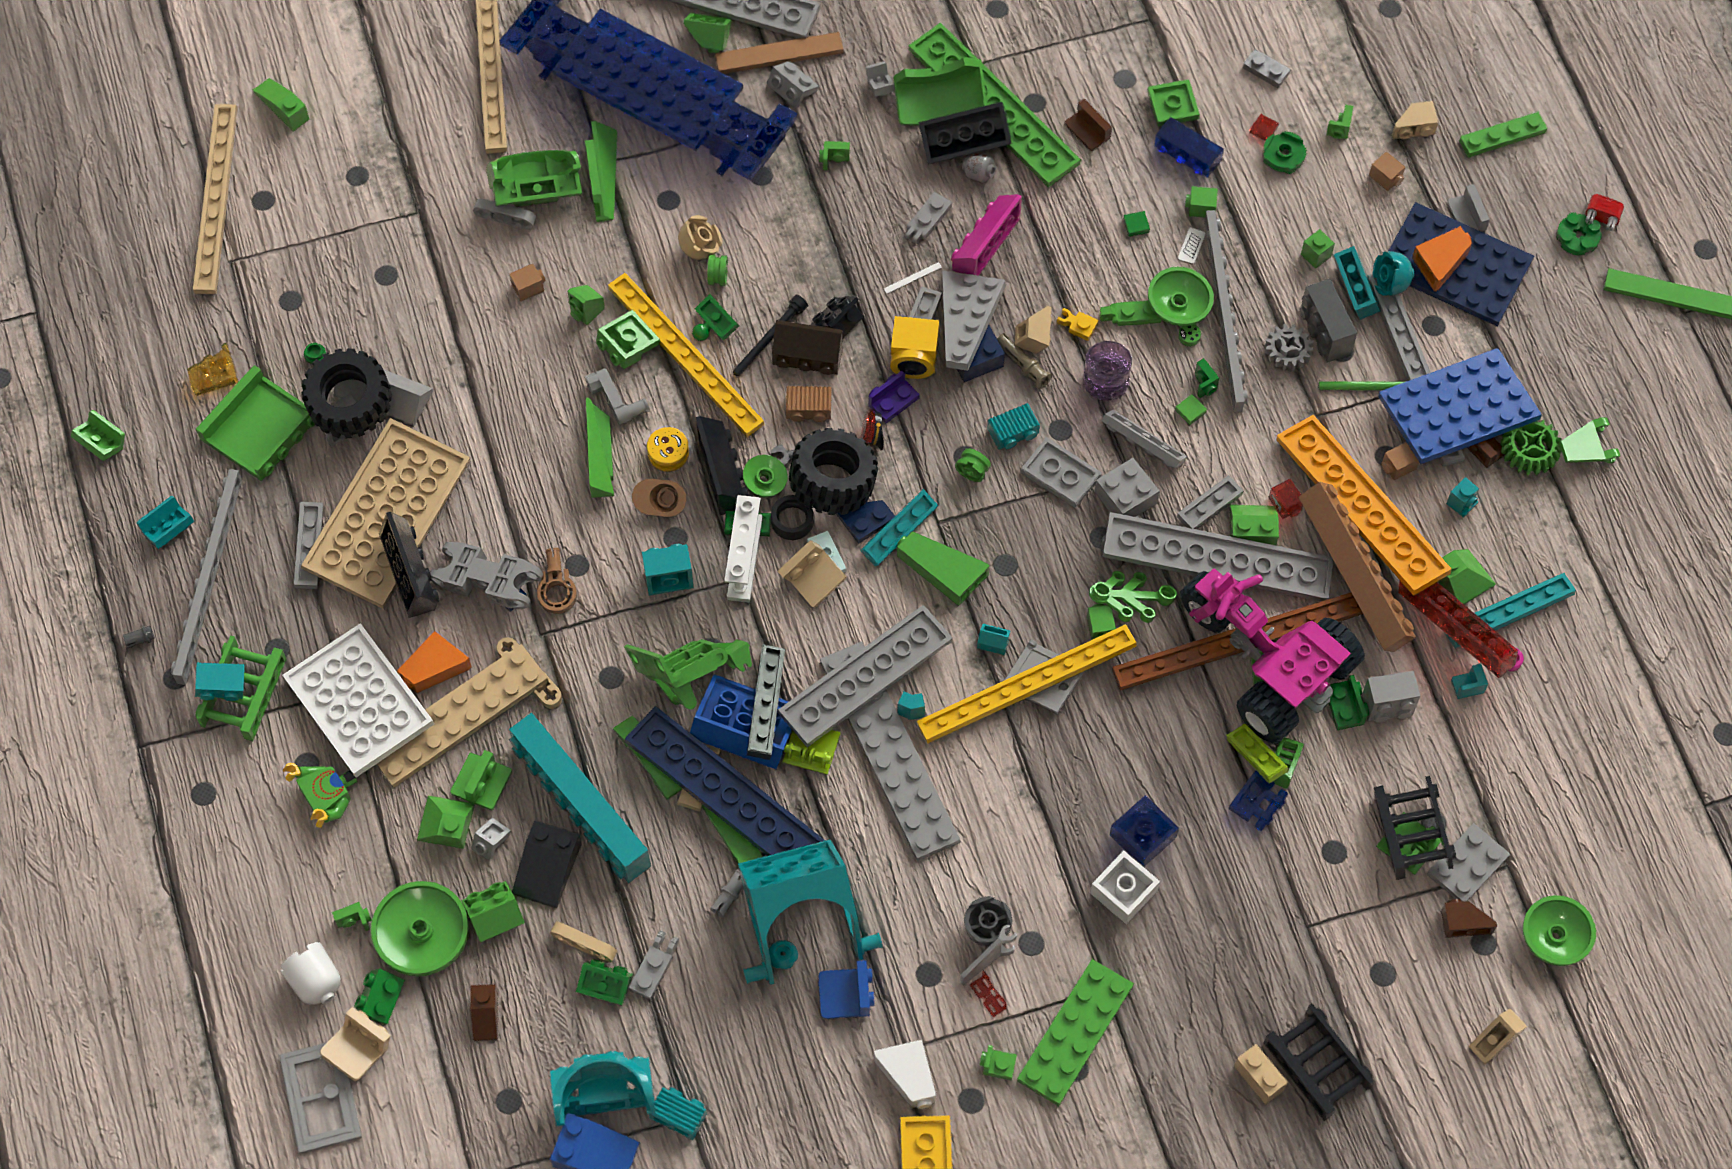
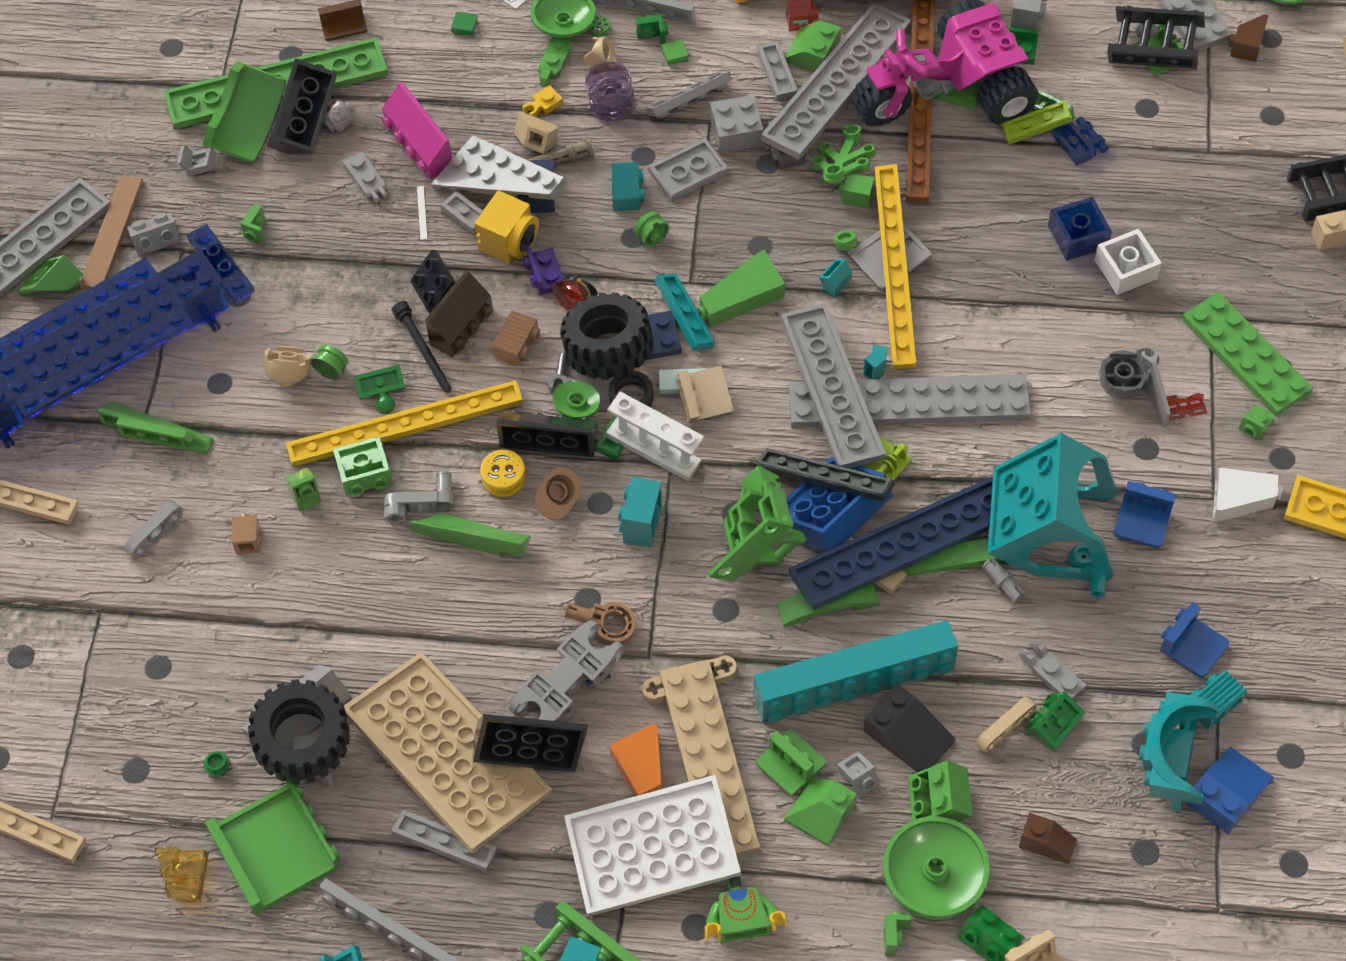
camera: 65 degrees left, 5 degrees down
bright green piece [486,150,582,207] -> none
none -> tan piece [583,36,616,73]
none -> bright green tile [834,231,857,251]
none -> blue bracket [1160,602,1229,677]

